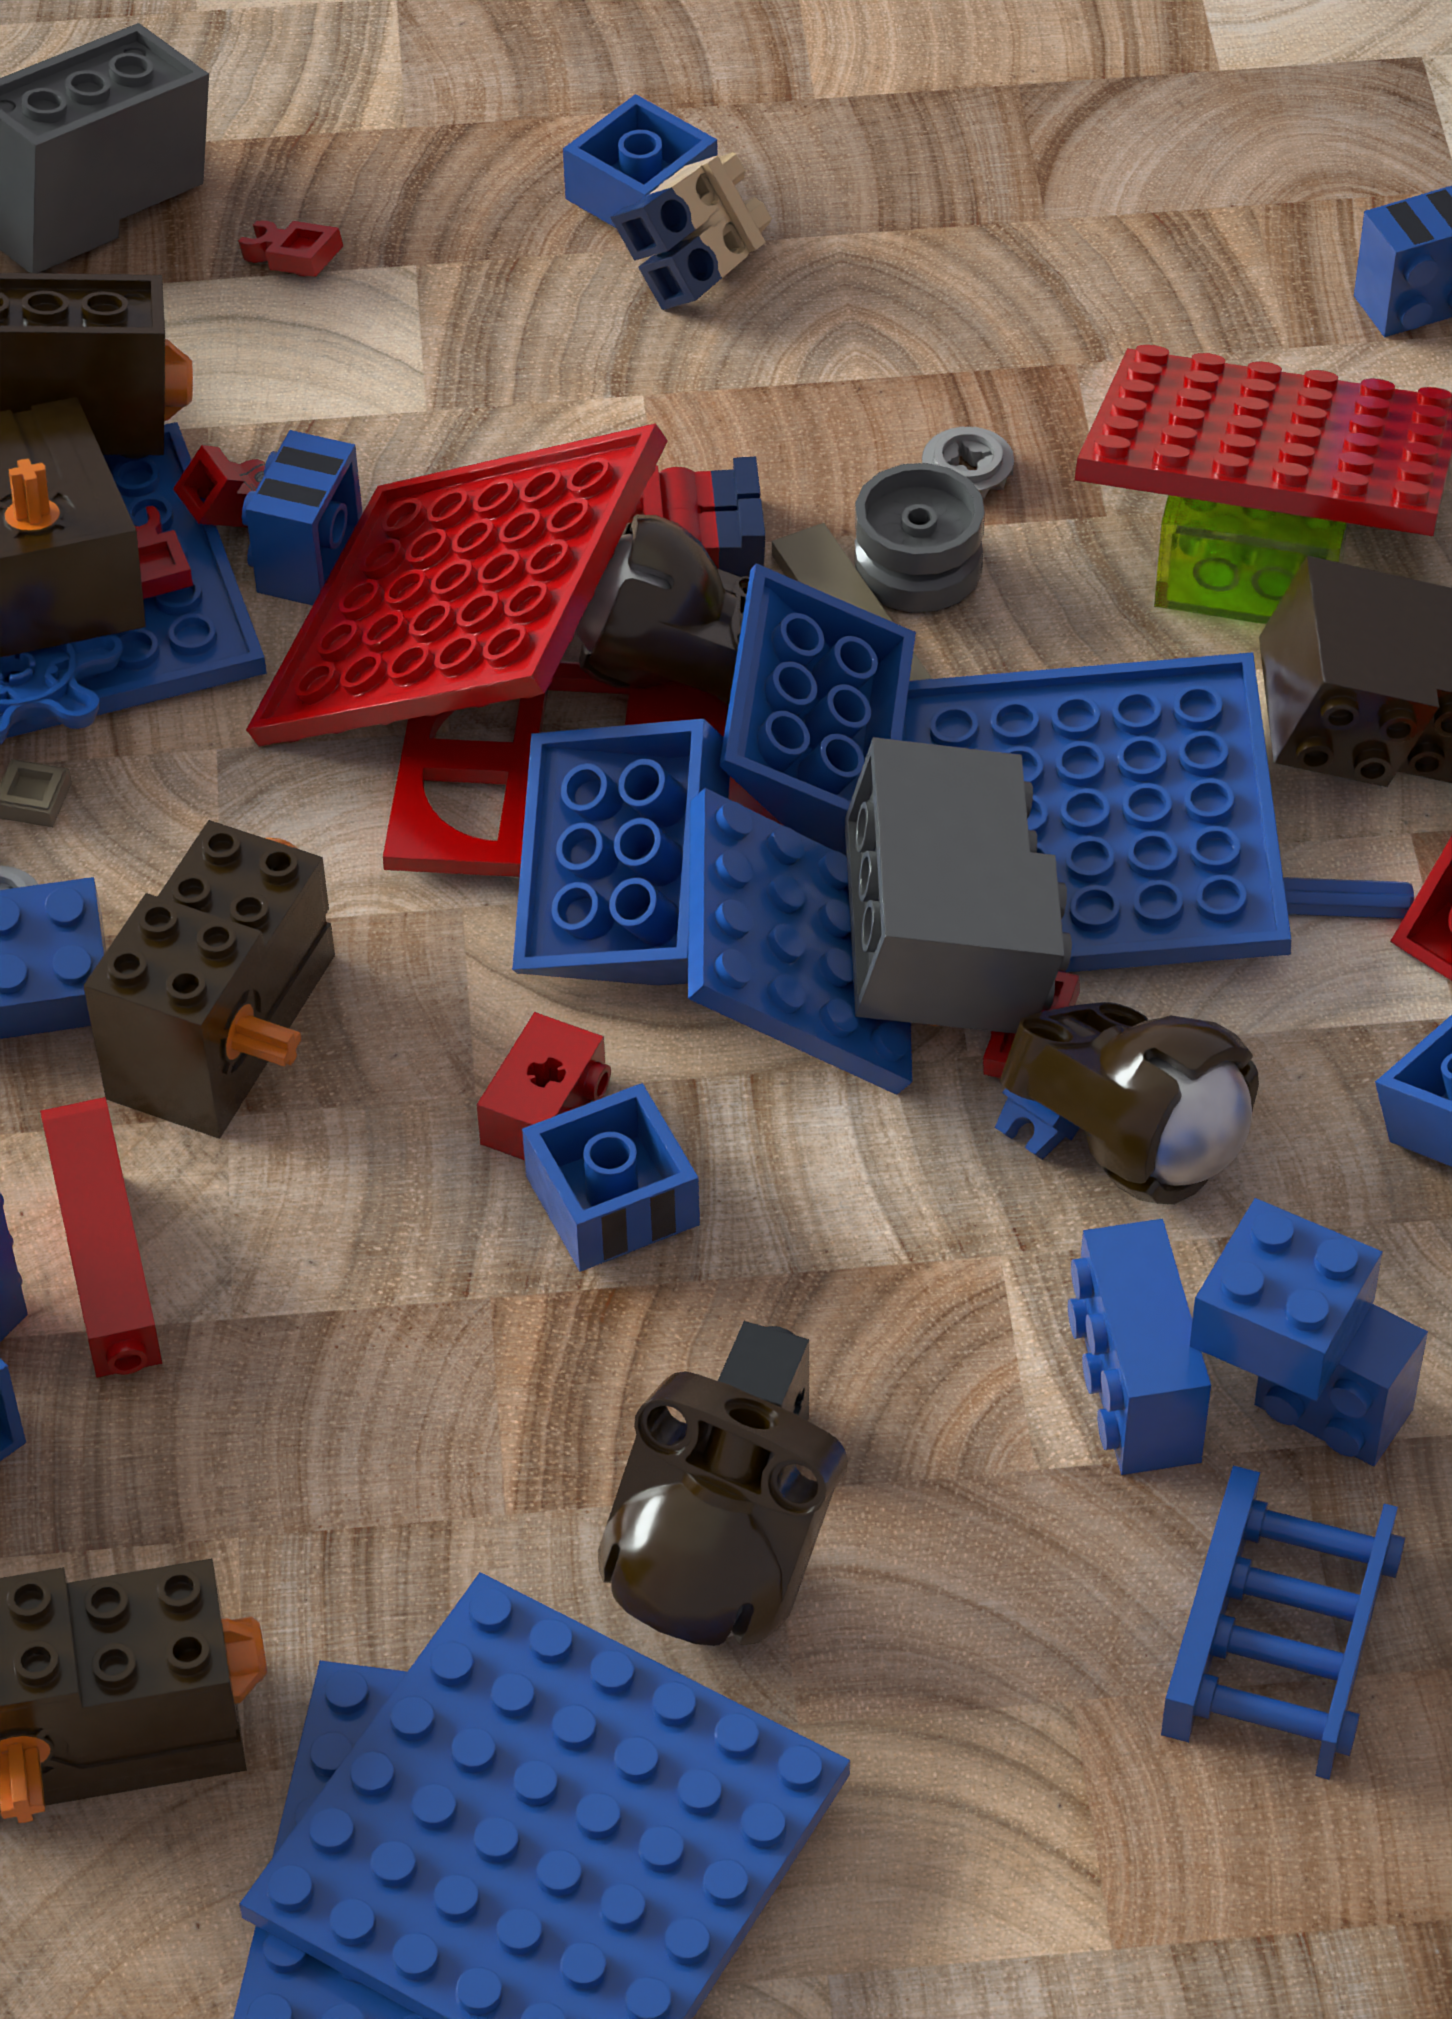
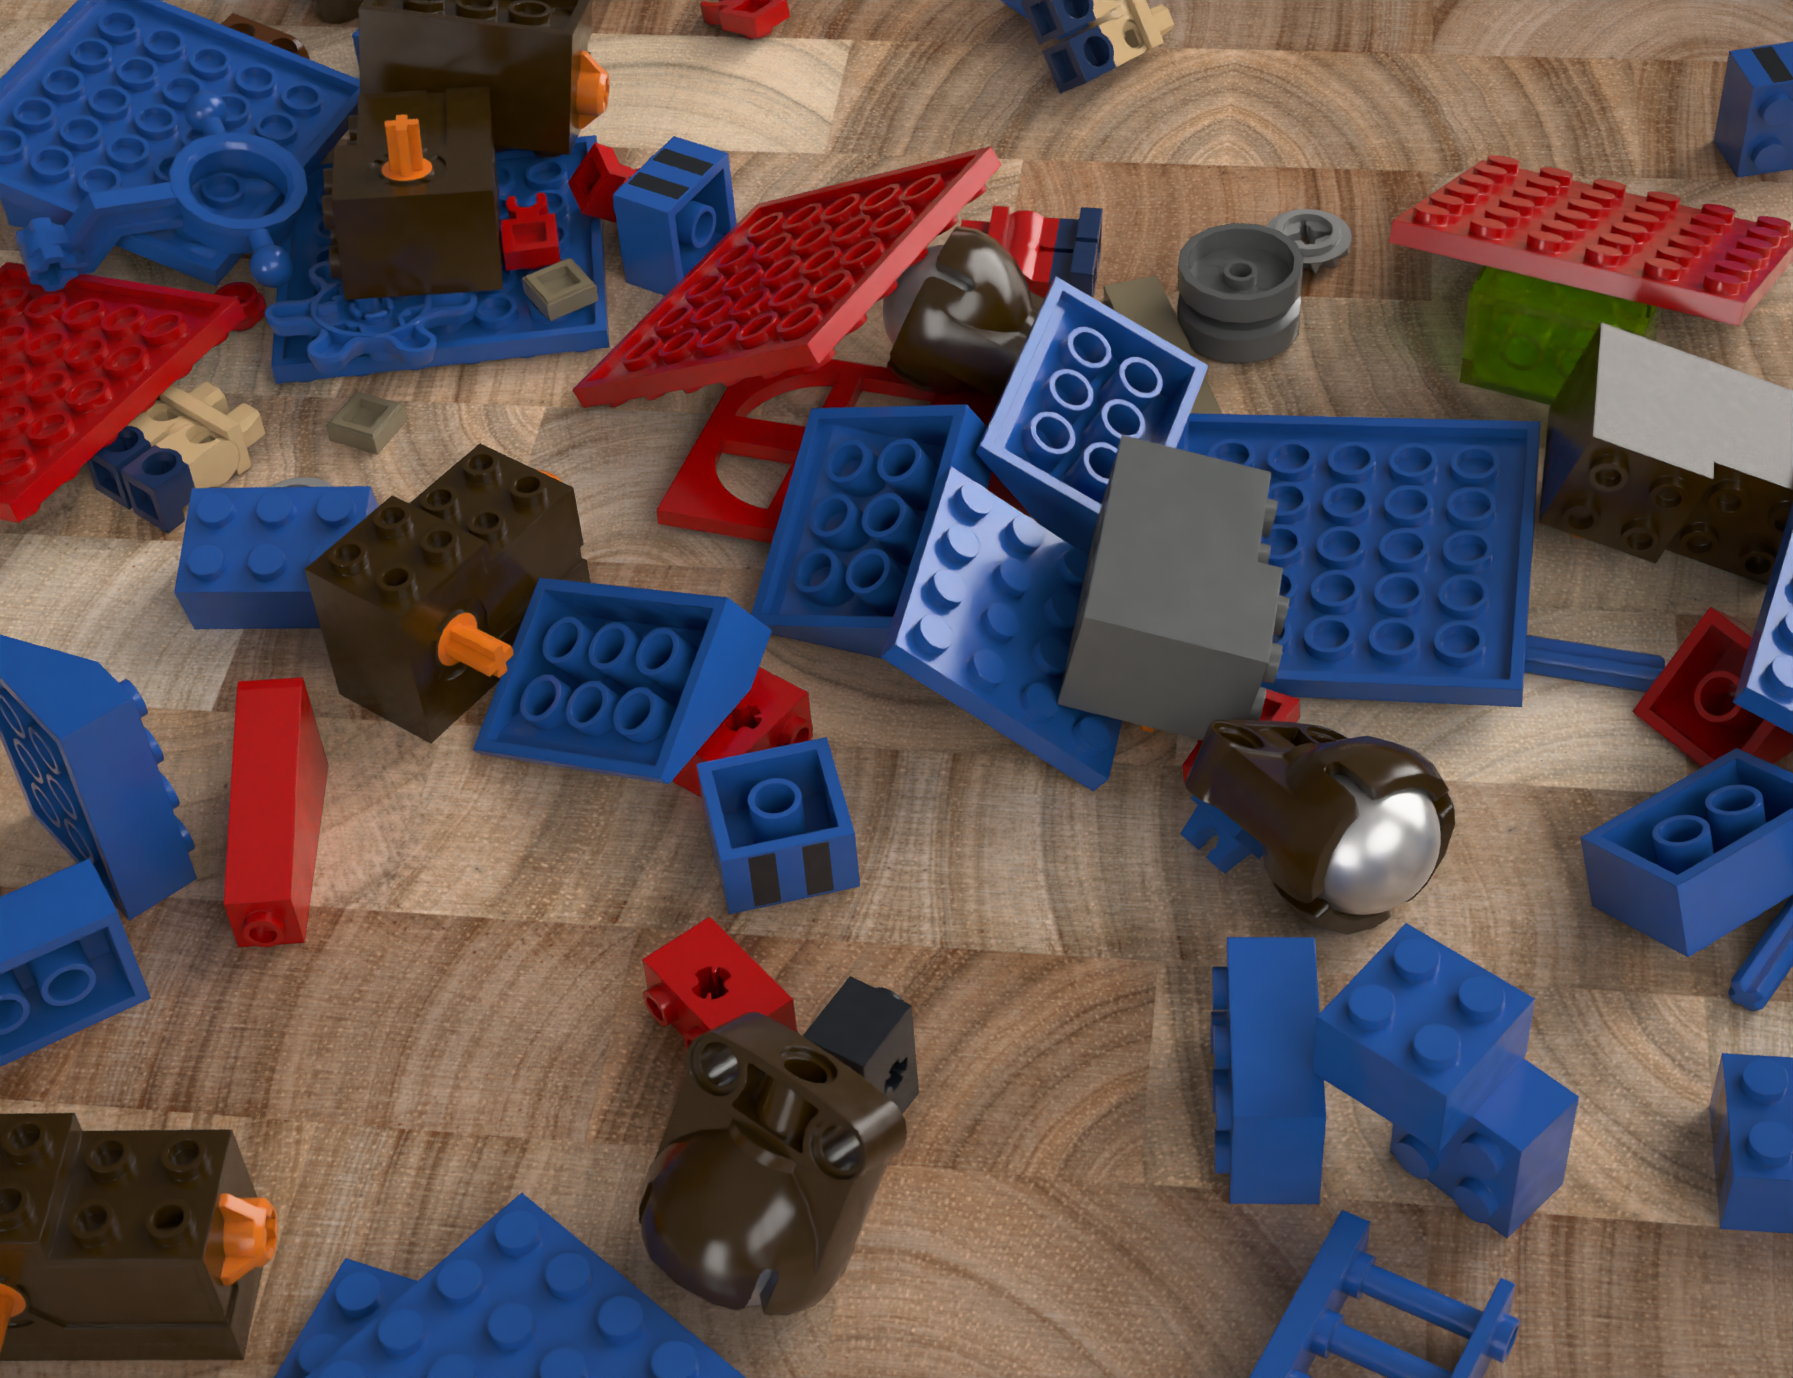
camera: 15 degrees right, 5 degrees down
none -> blue slope [473,578,772,784]
none -> dark tan tile [522,258,599,321]
none -> red brick [642,916,798,1050]

